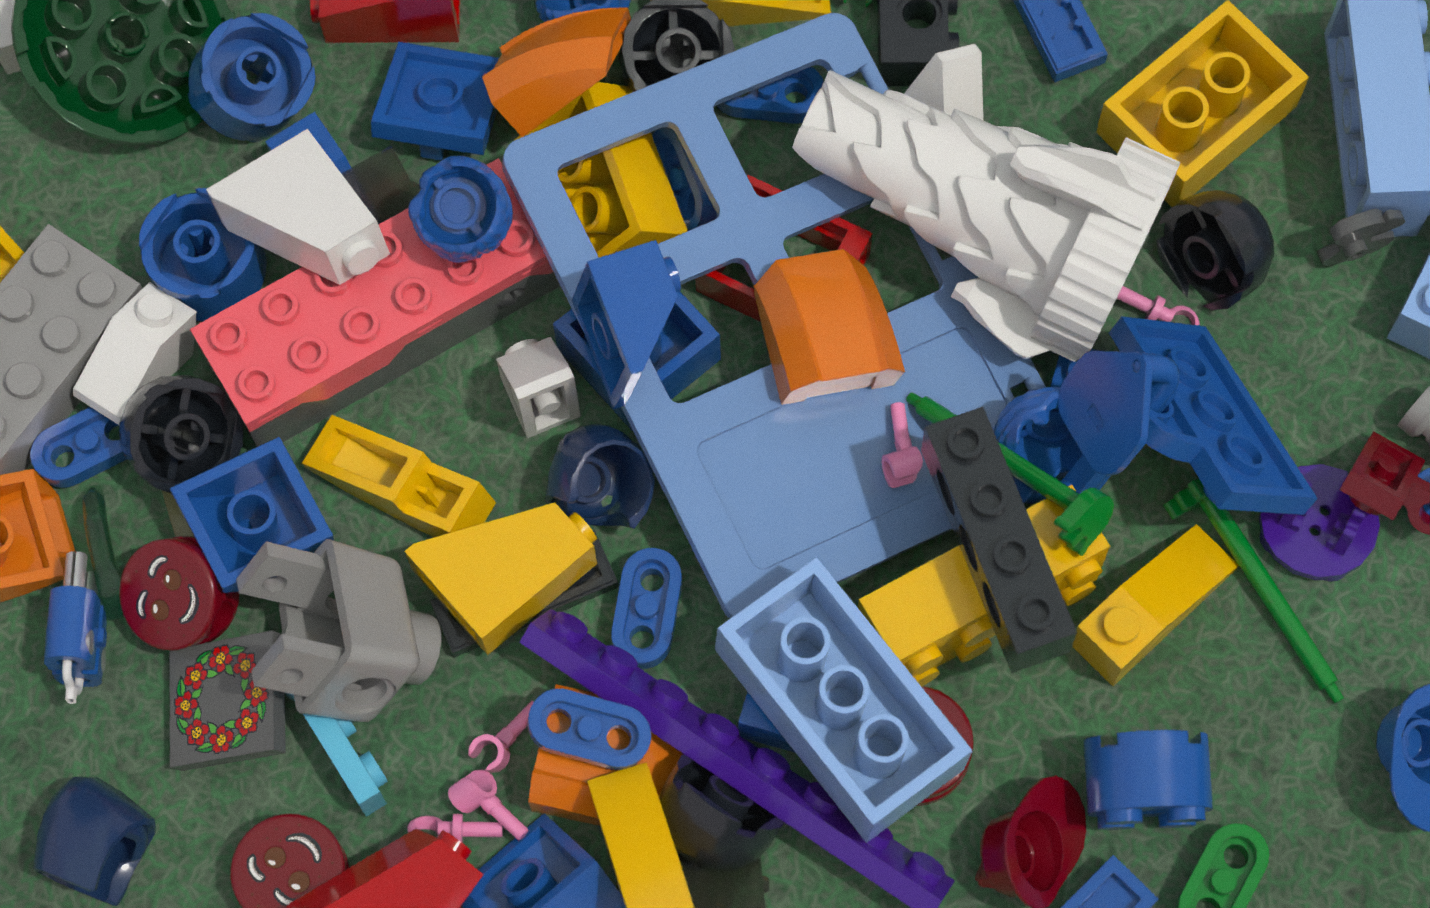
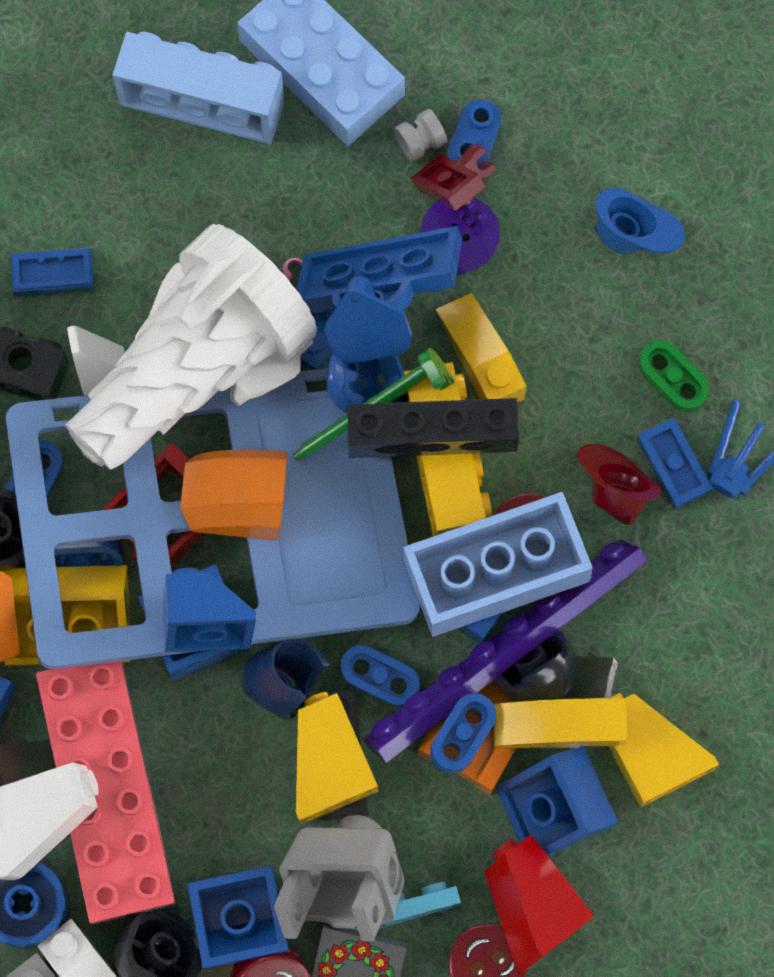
camera: 75 degrees left, 5 degrees up
yellow slope [302,415,496,537] -> none
bright pink hand [407,814,503,843] -> none
blue hair [408,156,513,263] -> none
bright pink hand [448,770,529,841] -> none
bright pink hand [468,700,534,773] -> none
white slope [496,337,581,438] -> none
bright pink hand [881,402,923,488] -> none
blue brick [1083,730,1213,830] -> none
yellow brick [1096,0,1309,207] -> none
black cylinder [1157,190,1274,310] -> none
green piece [1163,479,1344,704] -> none
dark grey piece [1317,208,1406,266] -> none

